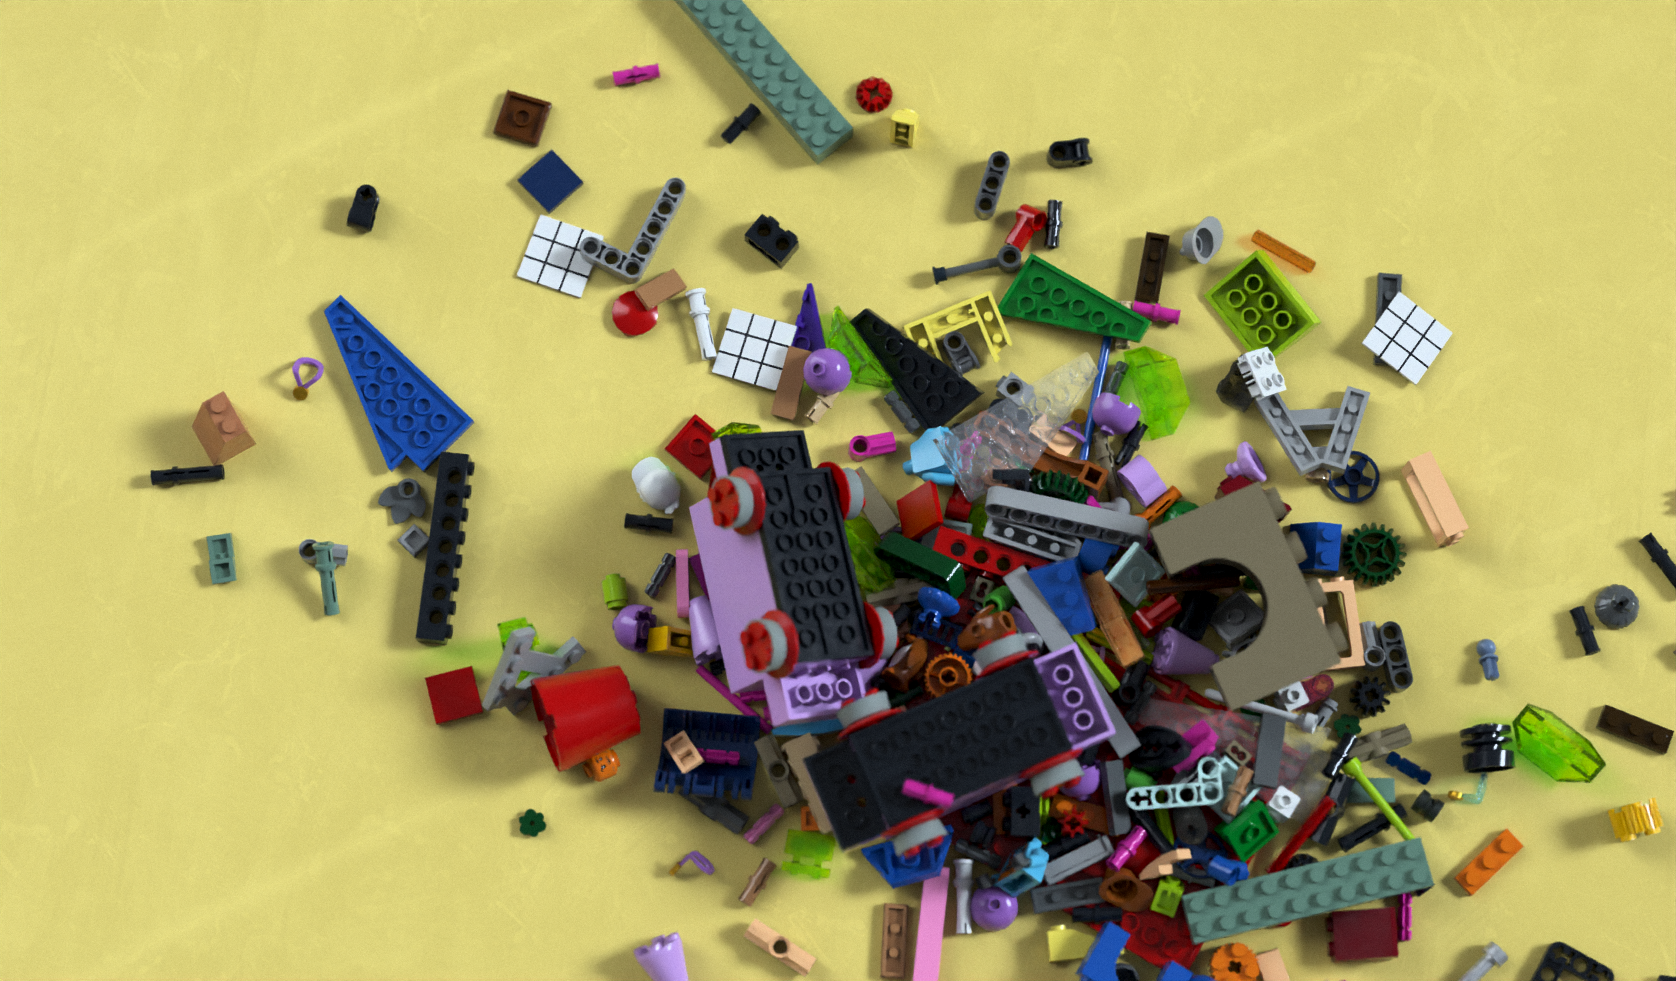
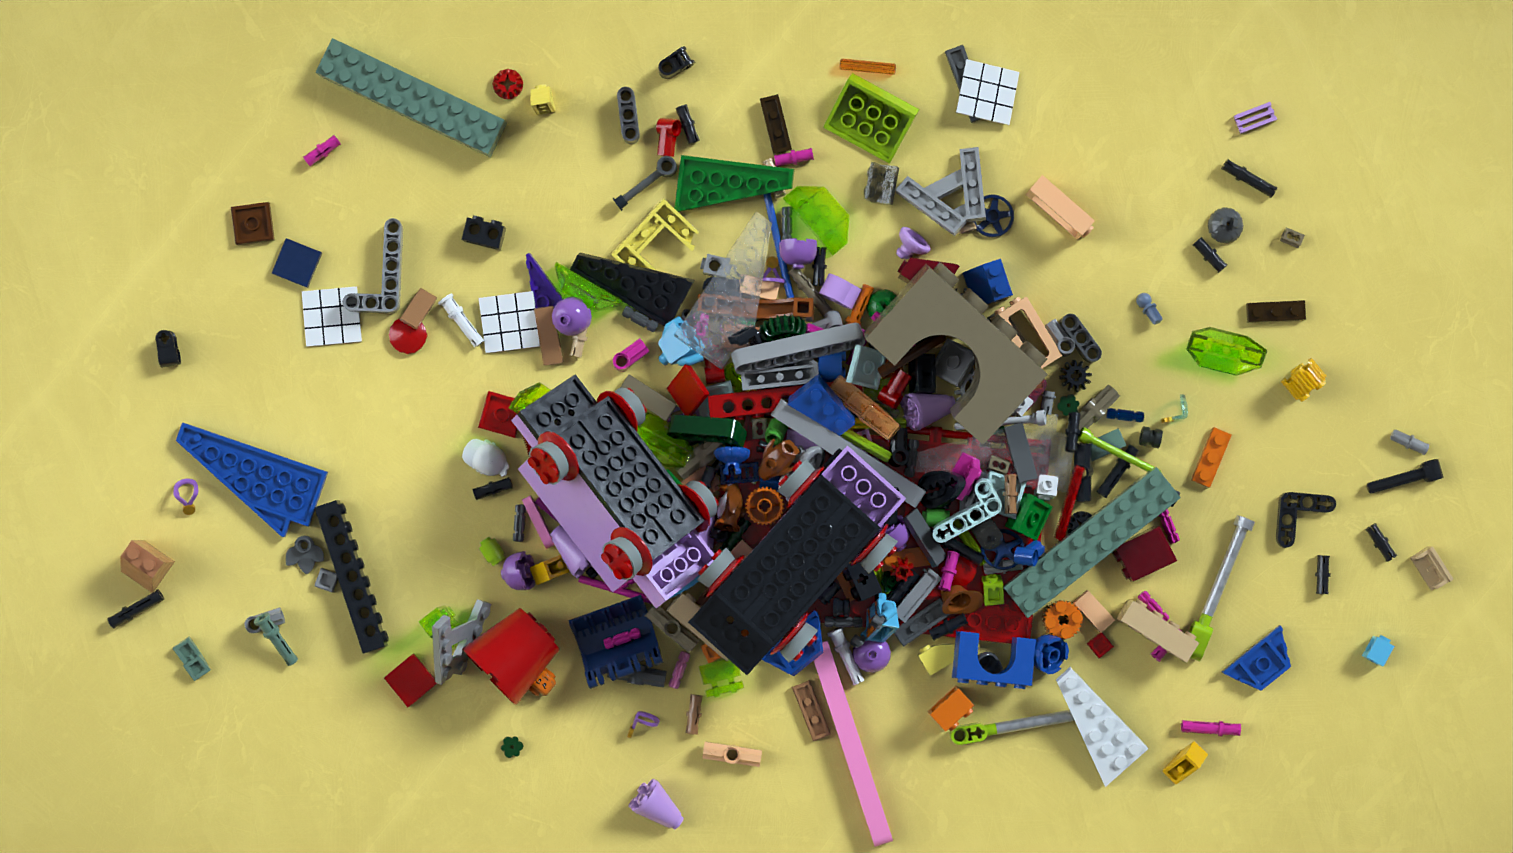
camera: 20 degrees left, 10 degrees up
light nougat slope [664,730,704,773] -> none
black axle [721,103,761,144] -> none
dark pink axle [903,779,954,810] -> none
flat silver piece [943,331,980,376] -> none
light nougat slope [1139,849,1192,880] -> none
light grey piece [1179,216,1223,264] -> none
white hinge [1237,347,1287,401] -> none
dark green gear [1341,523,1407,587] -> none
black wheel [1460,723,1516,773] -> none

